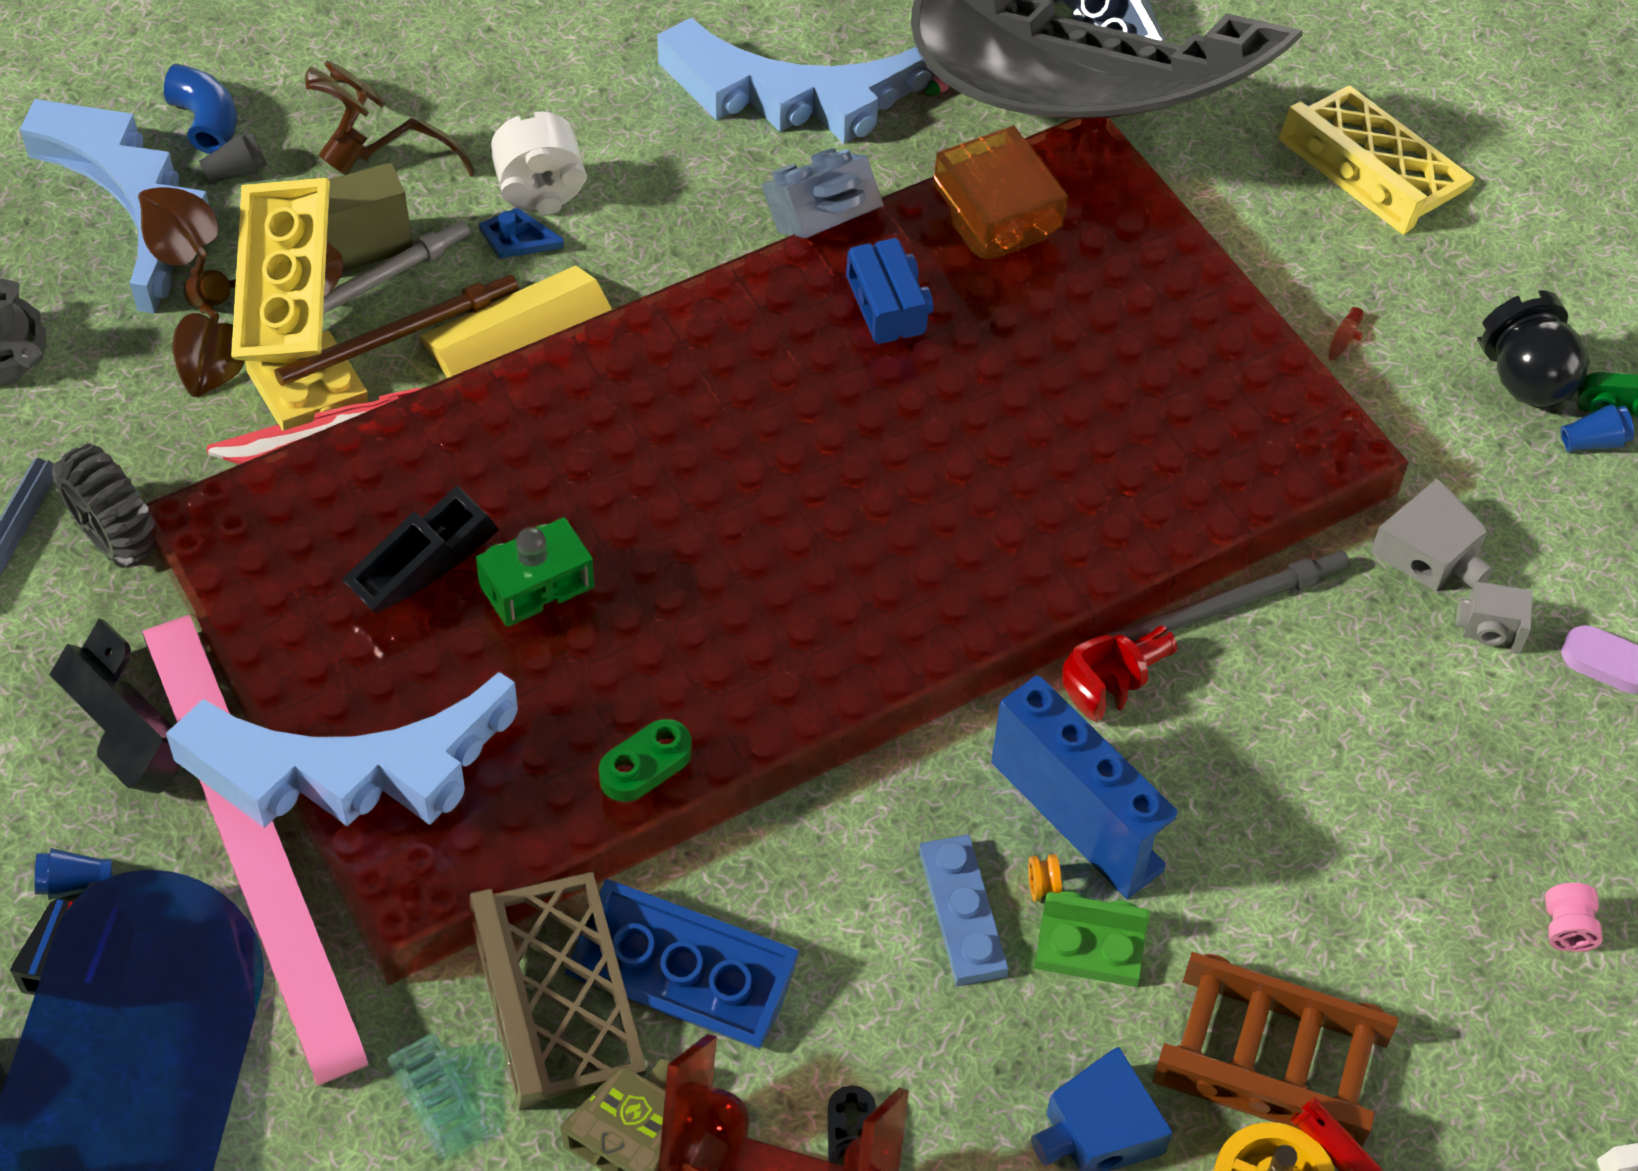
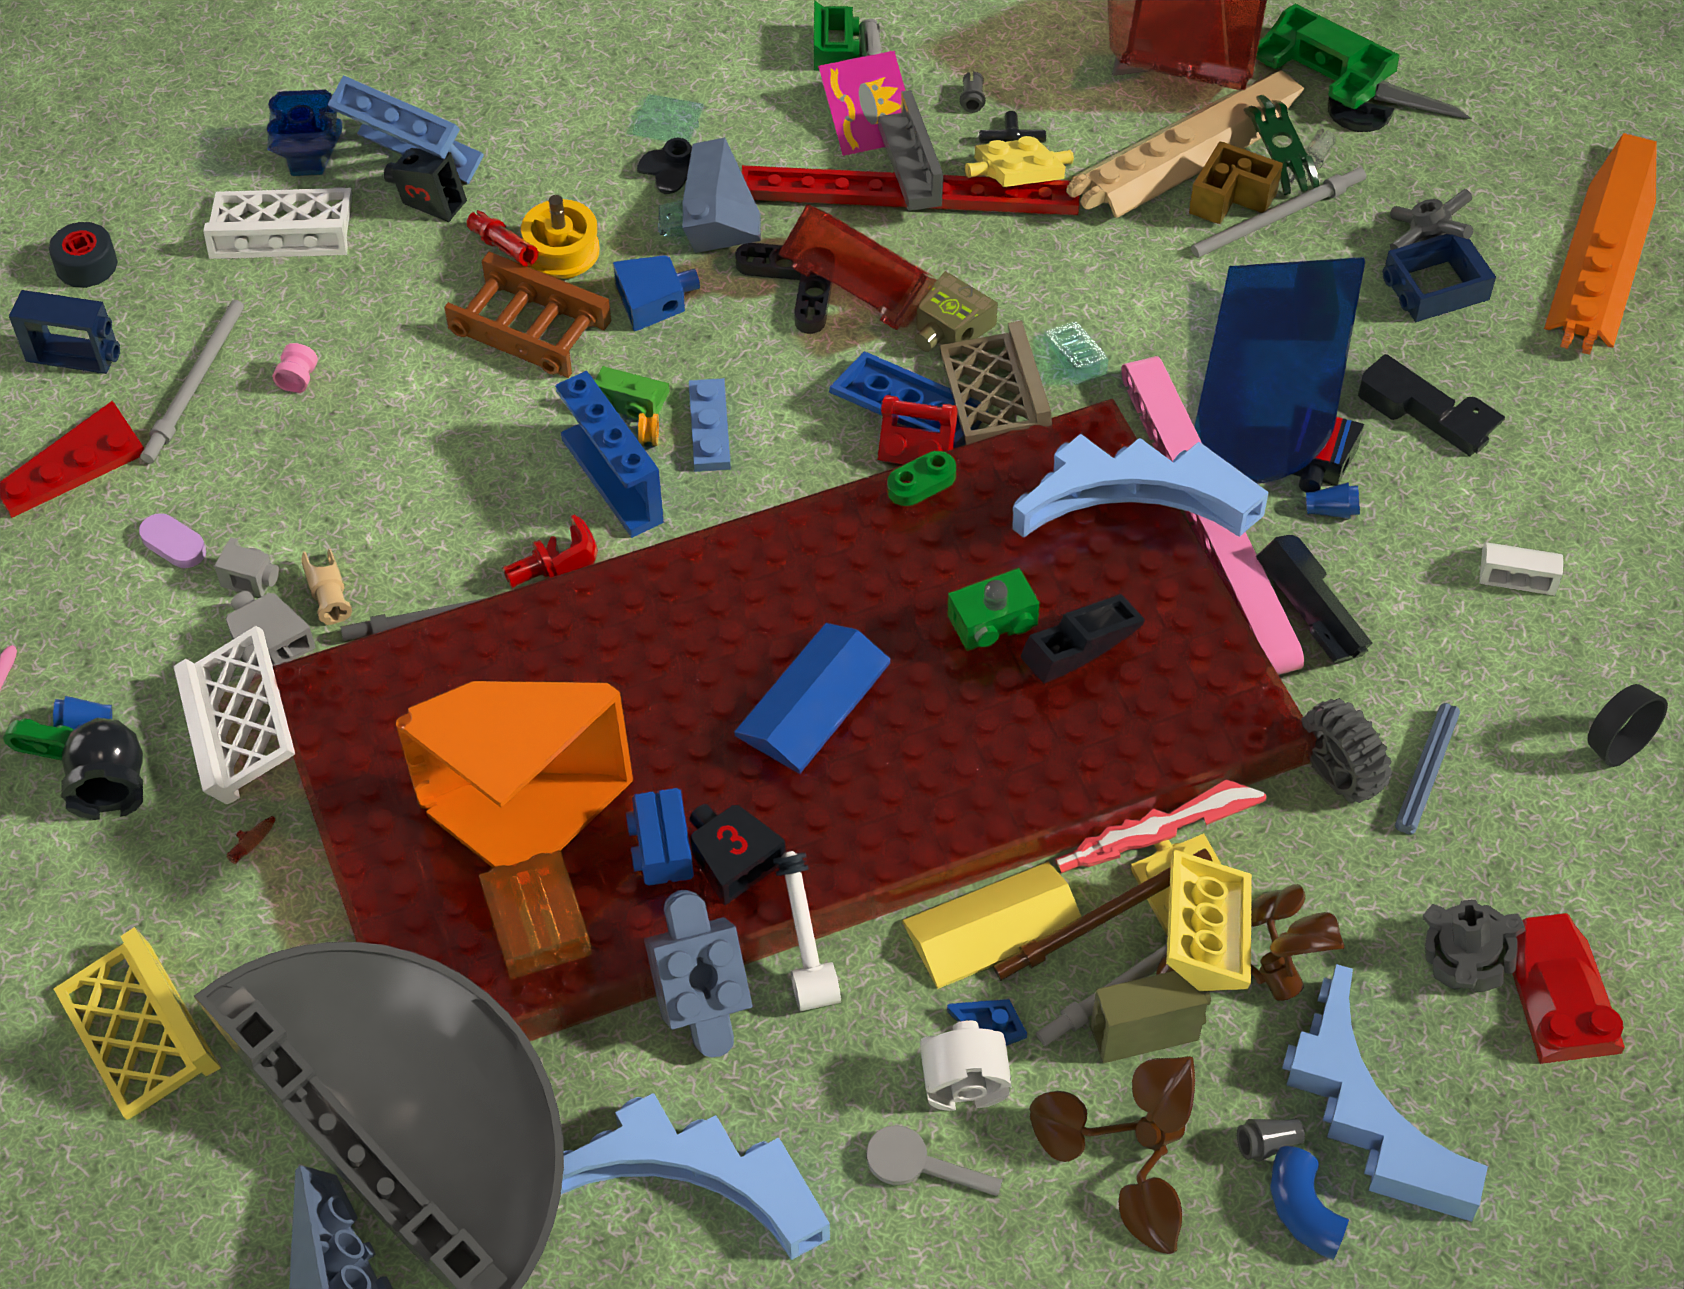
camera: 170 degrees left, 0 degrees up
none -> white fence [174,626,295,804]
none -> tan piece [301,549,352,625]
none -> orange windscreen [396,681,633,889]
none -> black torso [689,804,786,906]
none -> blue slope [734,623,890,774]
none -> white piece [773,851,841,1012]
none -> light grey piece [866,1125,1003,1196]
none -> red plate [877,395,957,467]

